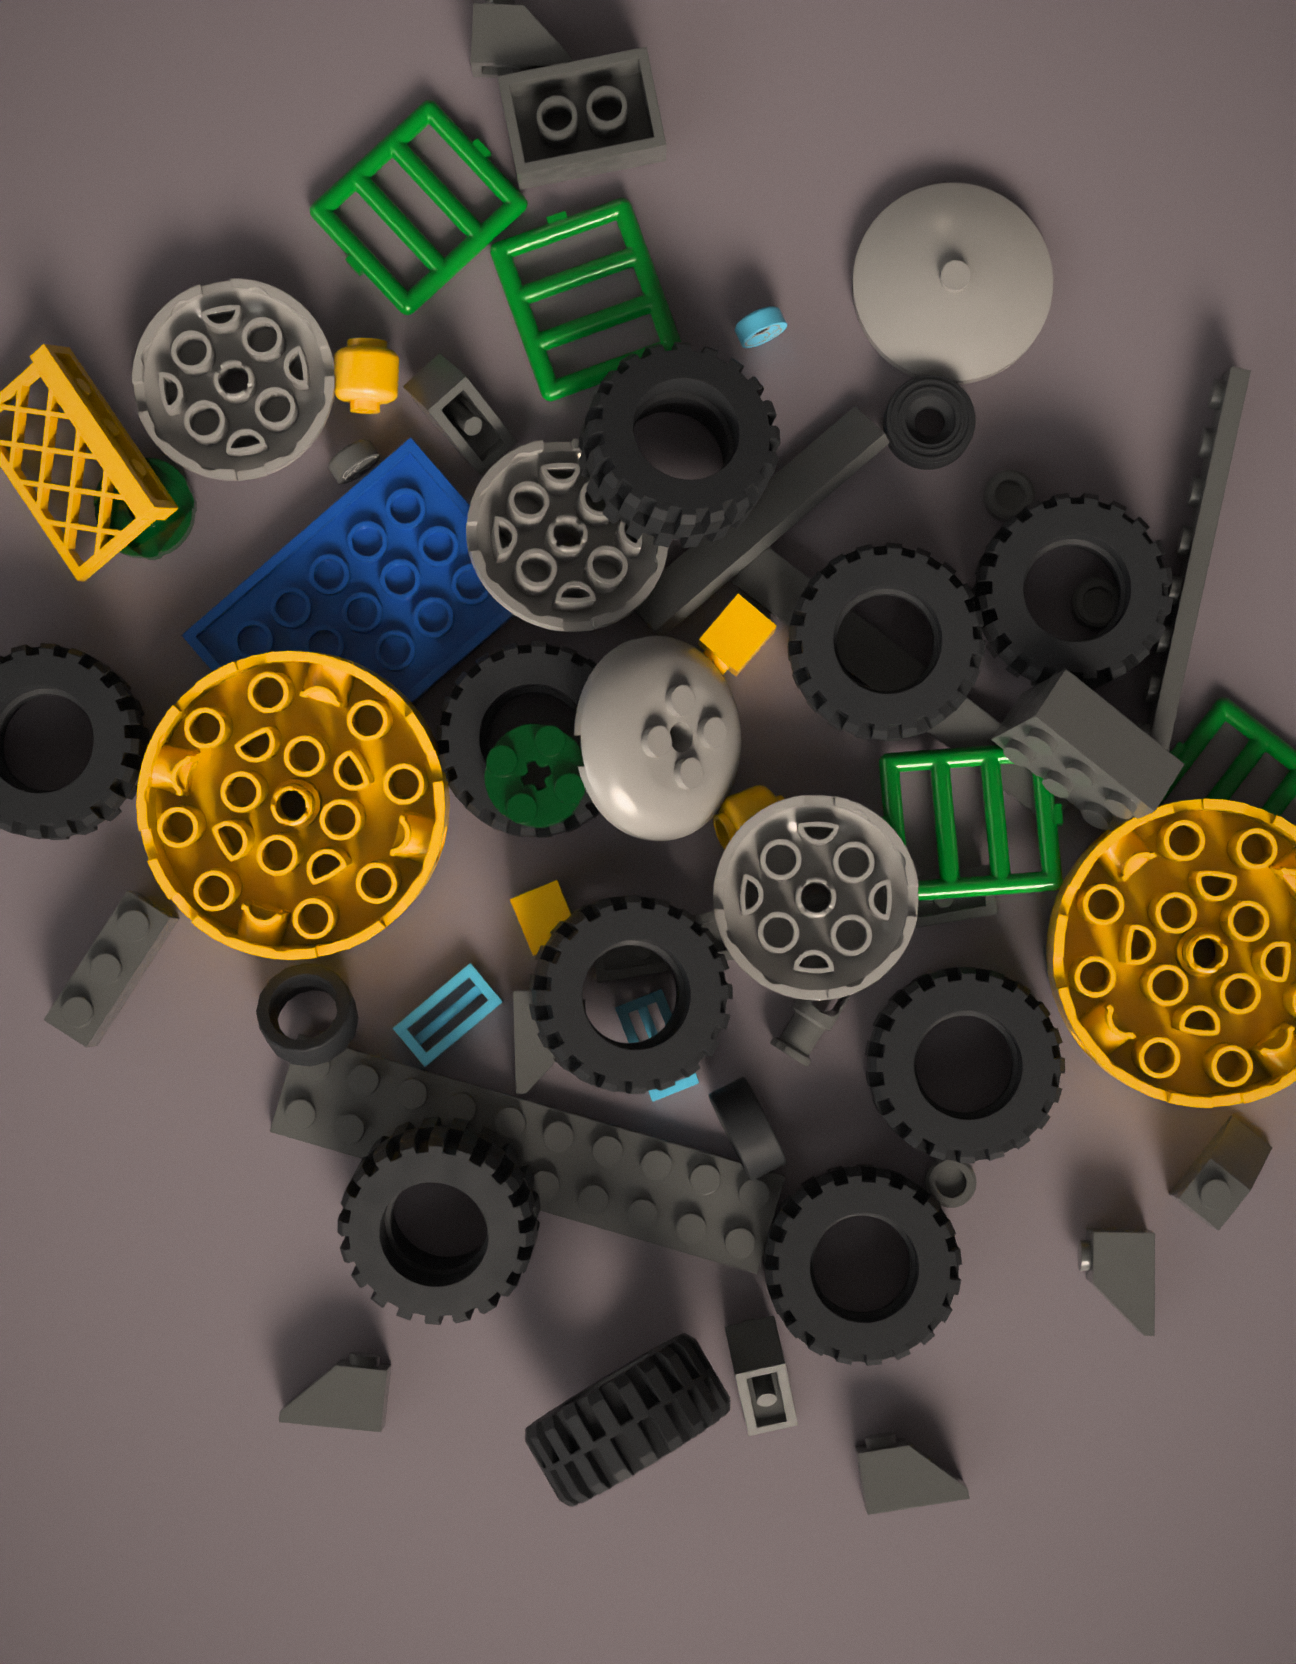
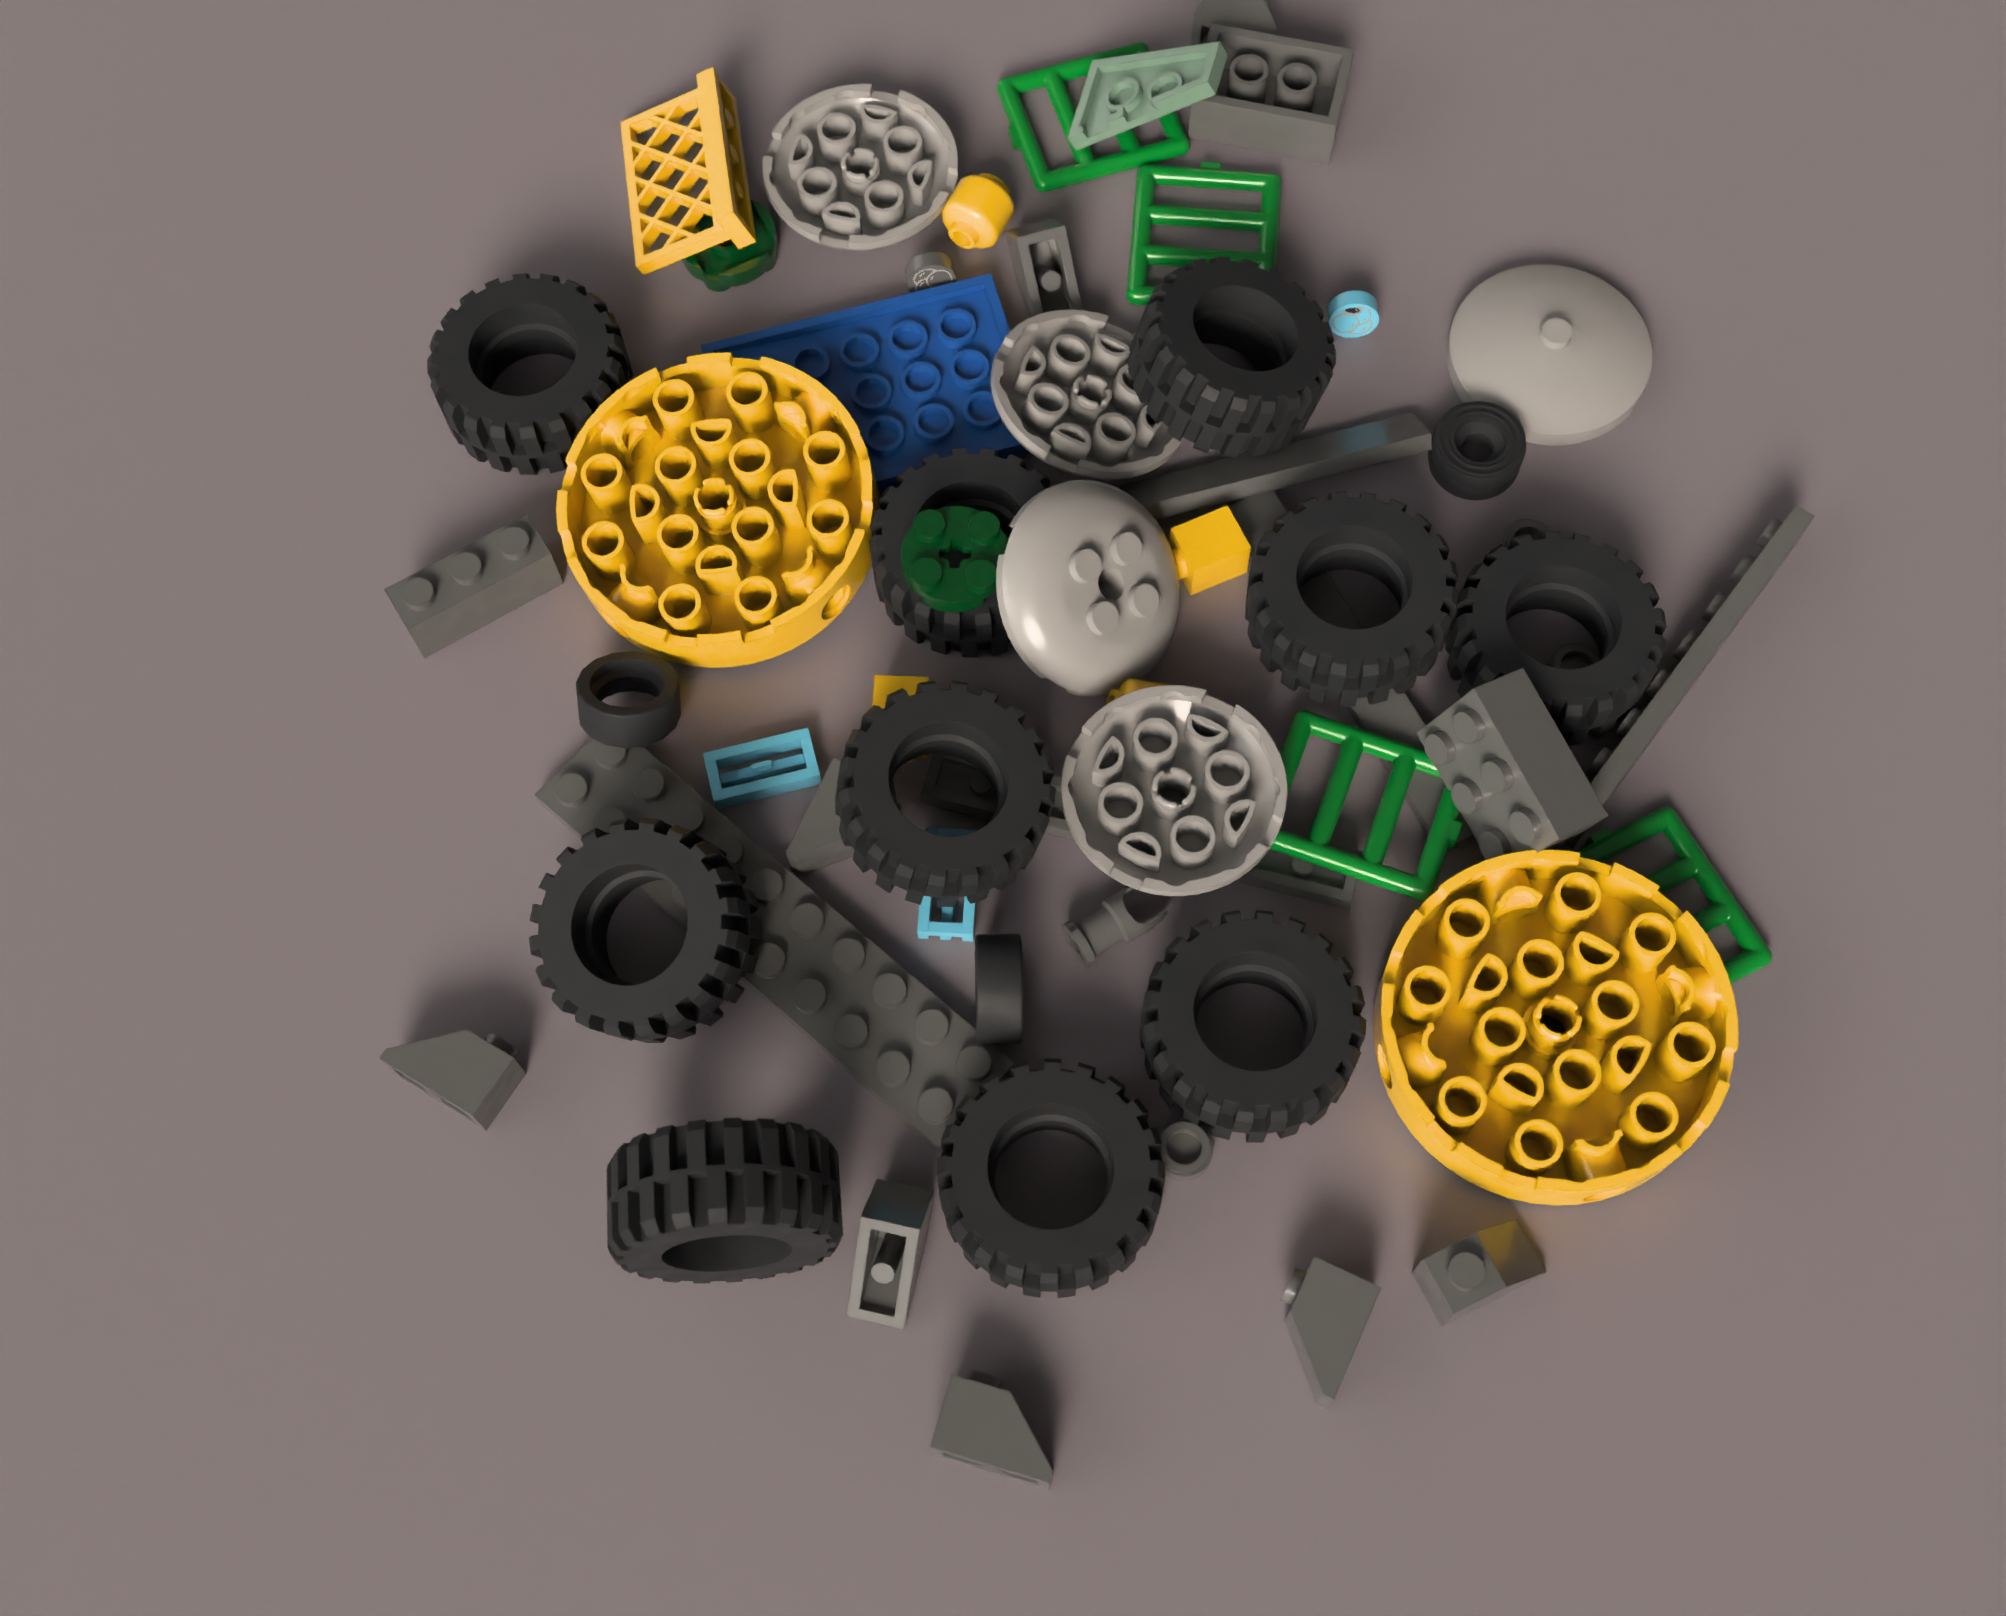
camera: 25 degrees right, 20 degrees down
none -> sand green wing [1067,41,1228,151]

